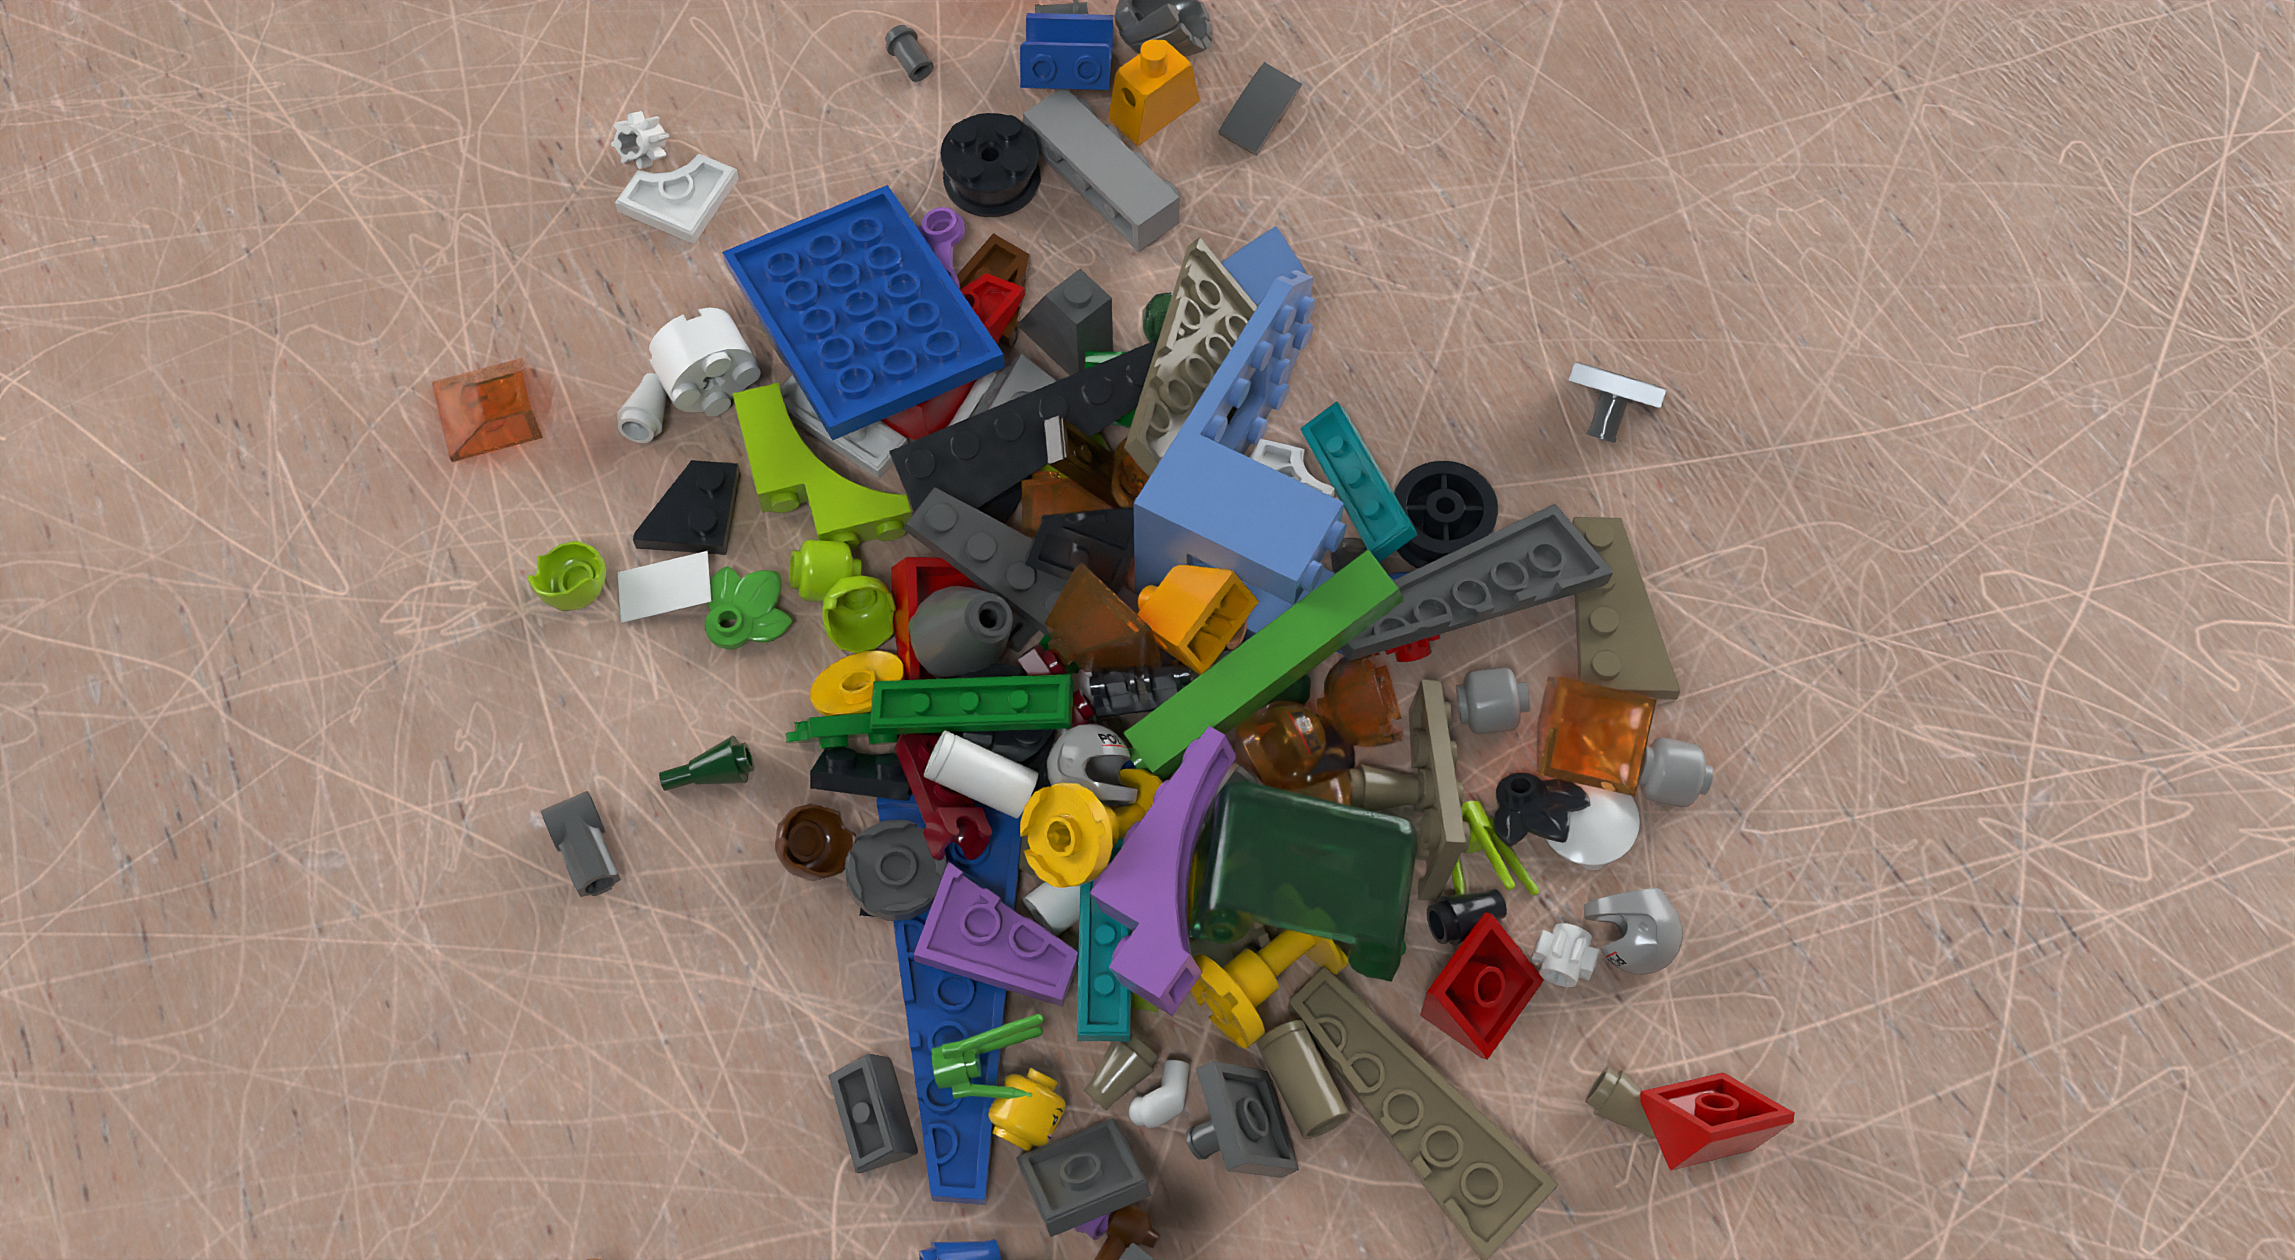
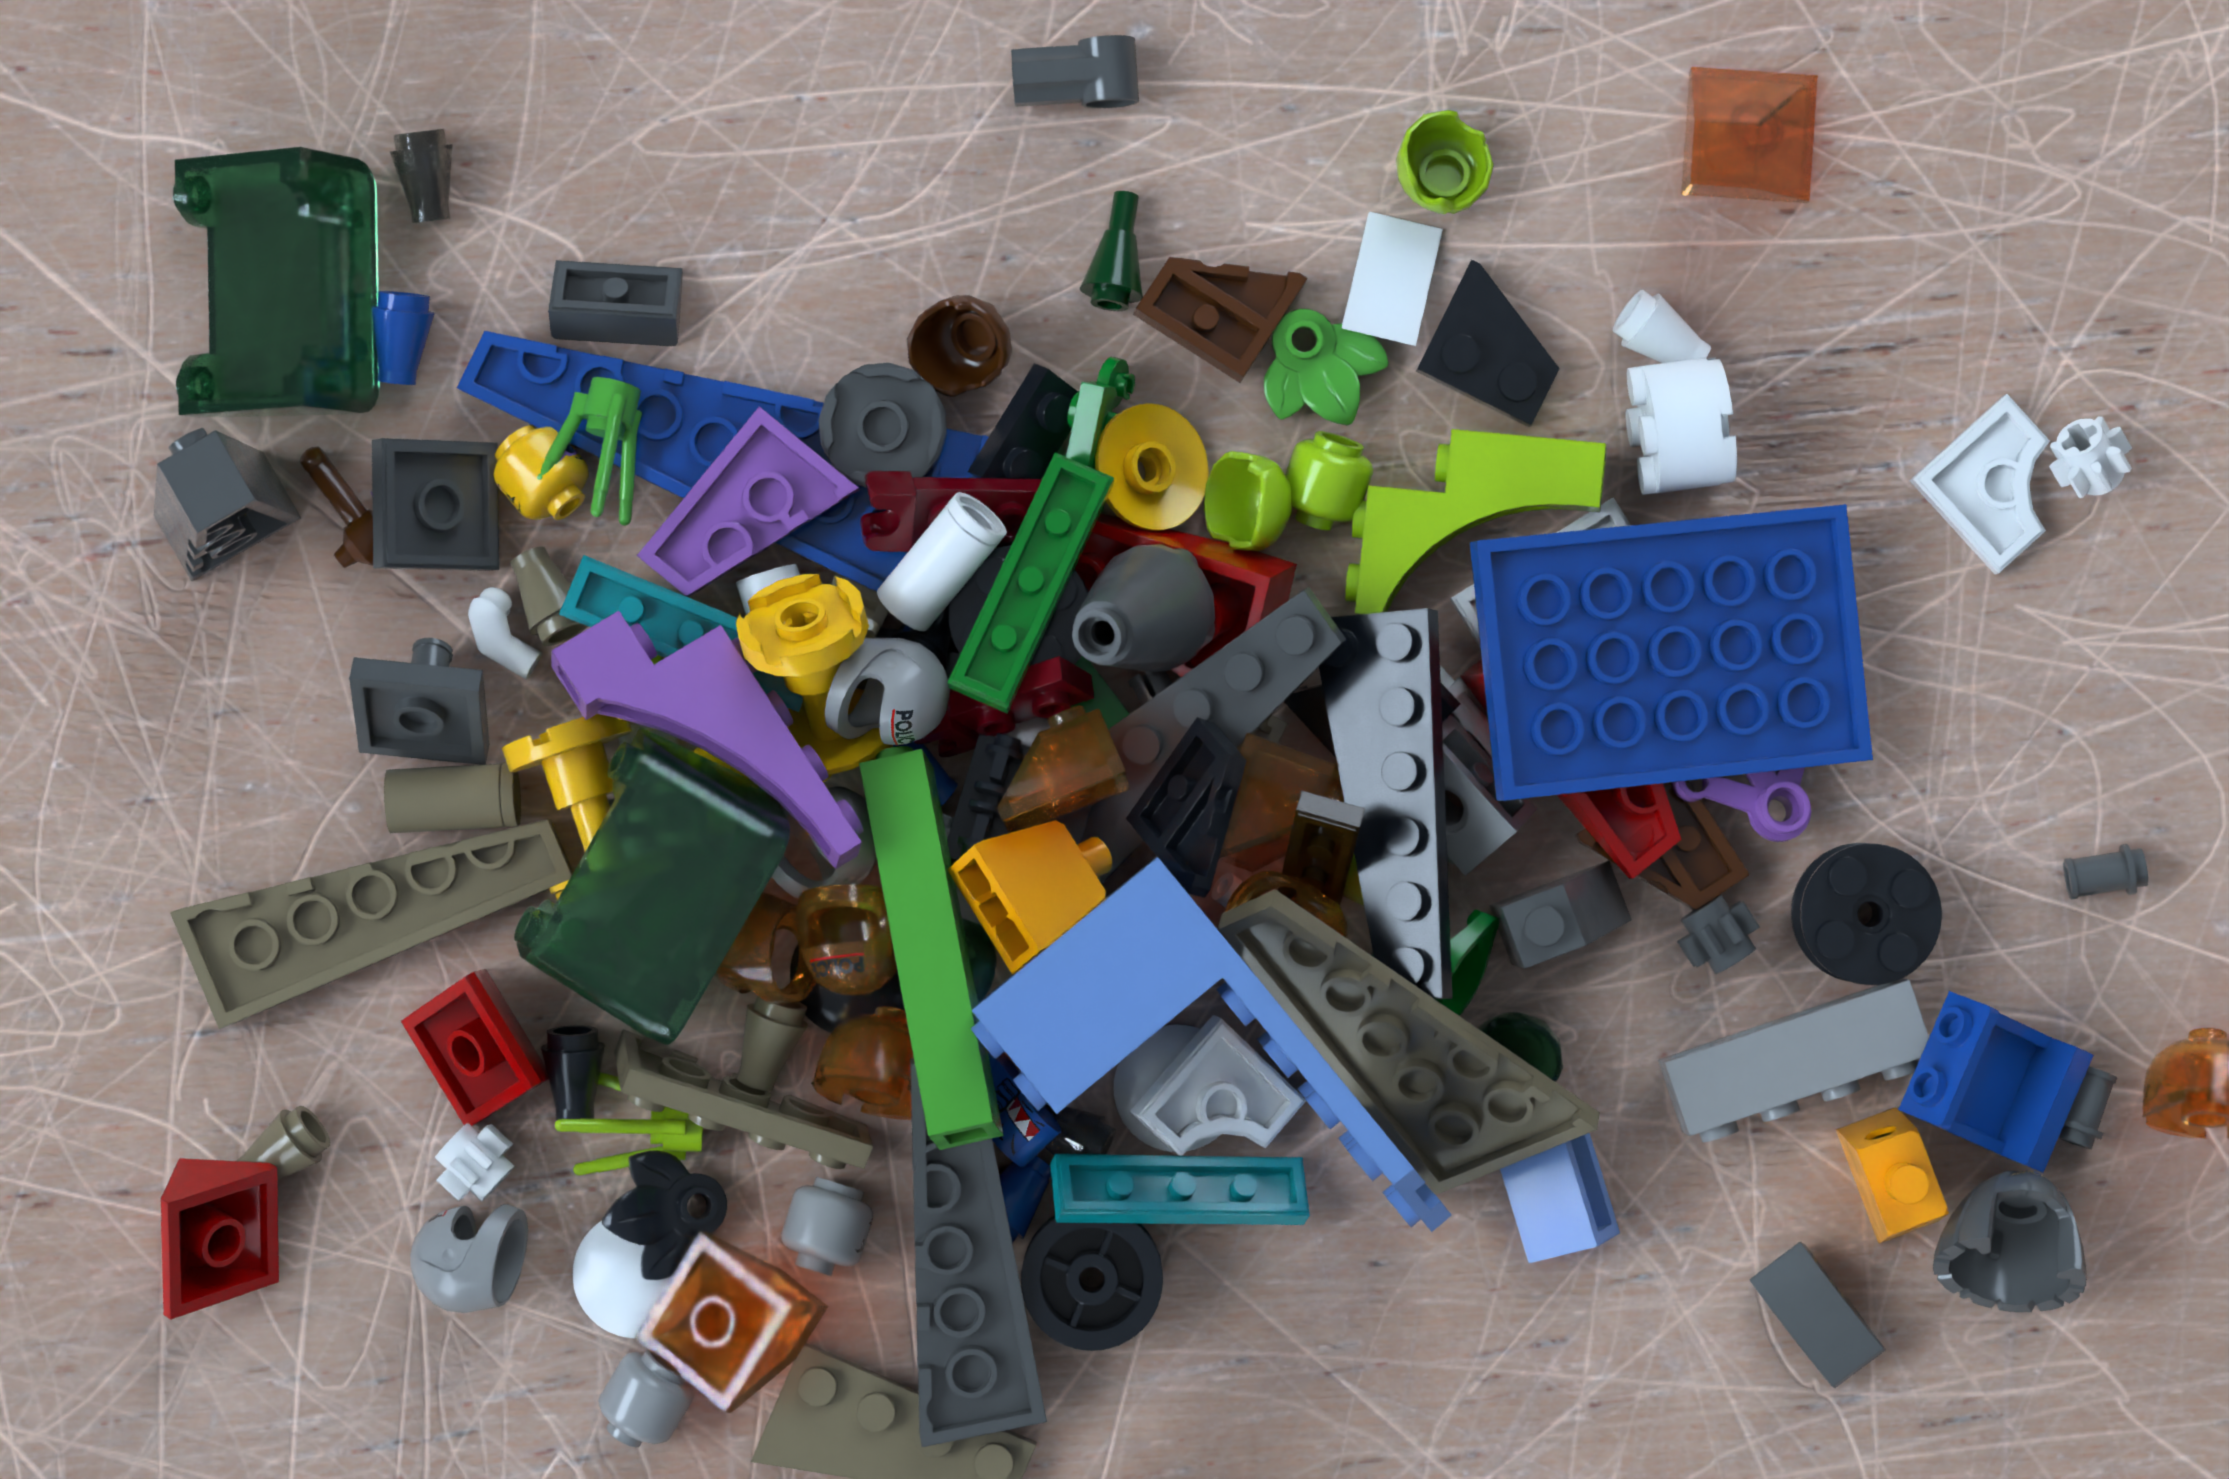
camera: 115 degrees right, 25 degrees up
none -> reddish brown wing [1133,257,1308,383]
none -> dark grey gear [1677,894,1760,974]

